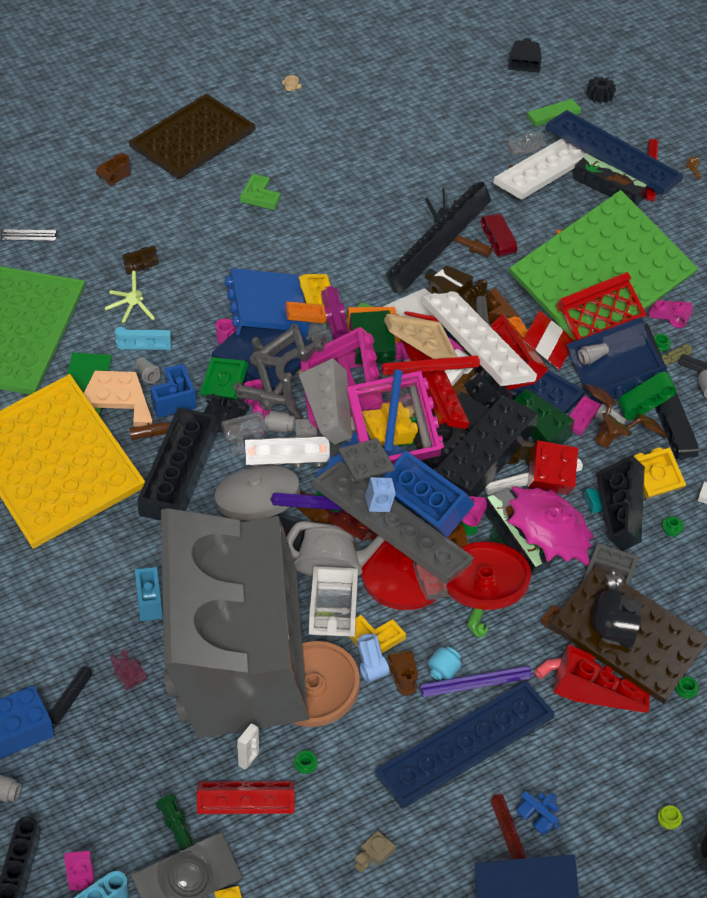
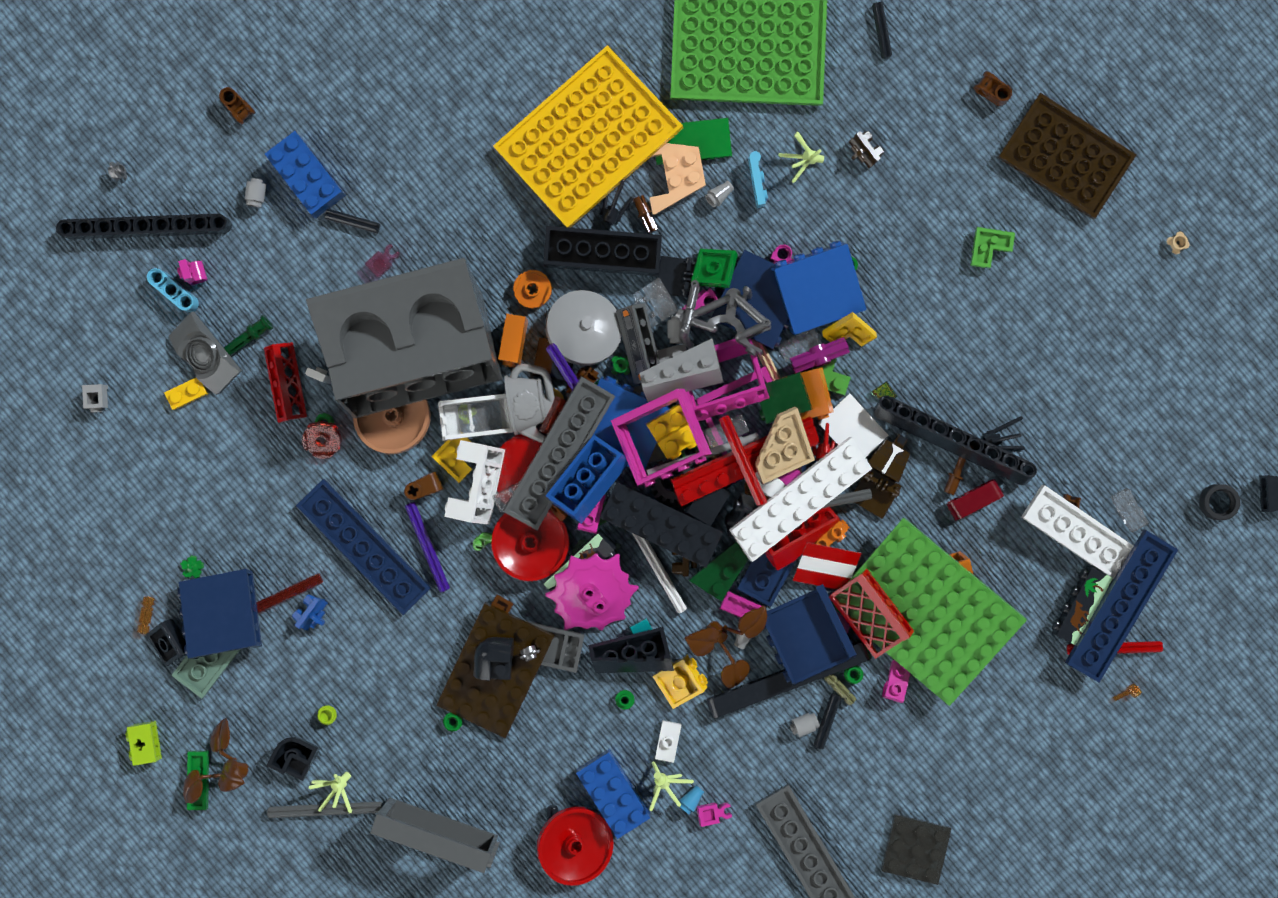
camera: 80 degrees right, 40 degrees up
dark azure brick [135,567,163,621] -> none
blue brick [150,364,196,418] -> none
orange plate [285,301,327,323] -> none
dark grey hinge [338,438,395,484] -> none
dark tan plate [354,831,396,873] -> none
light blue piece [357,634,389,683] -> none
light blue brick [365,477,396,512] -> none
blue bar [384,370,402,453] -> none
medium azure head [428,646,462,681] -> none
reddish brown slope [486,287,519,324] -> none
bright green tile [527,99,581,127] -> none
red brick [528,441,578,495] -> none
coral arm [534,658,562,679] -> none
red wedge [553,644,650,713] -> none
light grey cone [578,343,609,365] -> none
black gear [586,76,616,104] -> none
green beam [619,372,677,420] -> none
none -> clear red plate [302,422,342,459]
none -> white plate [444,440,505,525]
none -> black plant [600,179,634,225]
none -> green plate [611,356,630,375]
none -> clear green tile [871,381,898,399]
none -> black tyre [1199,484,1240,520]

